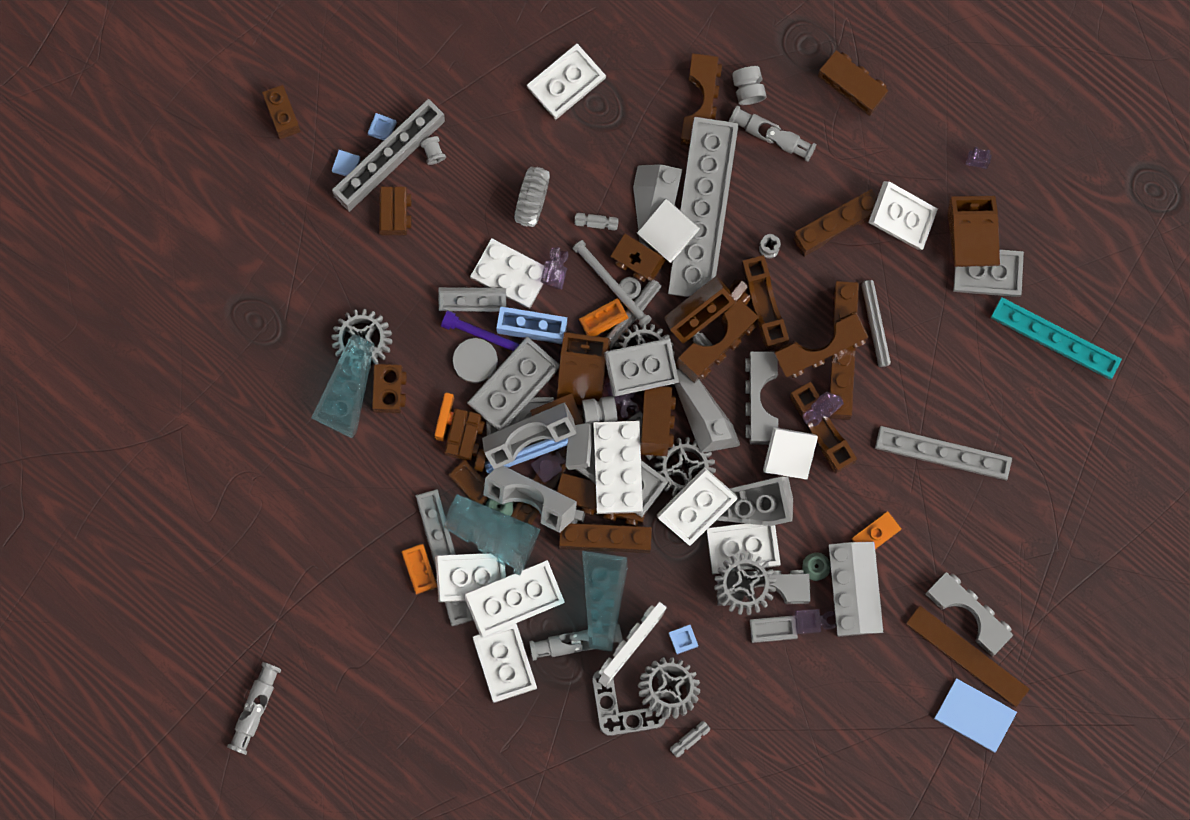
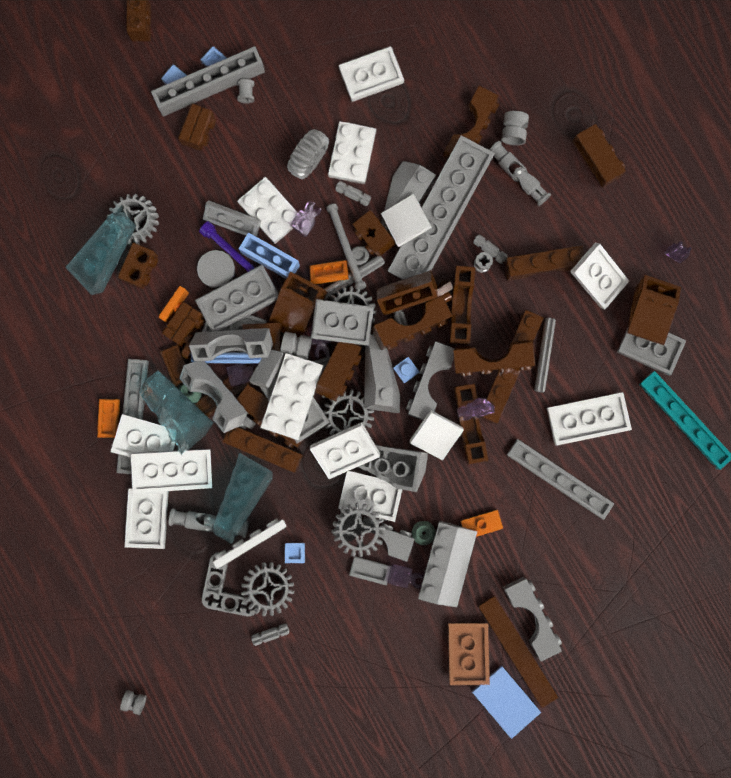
camera: 25 degrees right, 5 degrees up
none -> white plate [328,121,376,184]
none -> light blue plate [393,357,419,384]
none -> nougat plate [448,623,490,685]
none -> light grey axle [473,235,507,264]
none -> white plate [547,392,632,446]

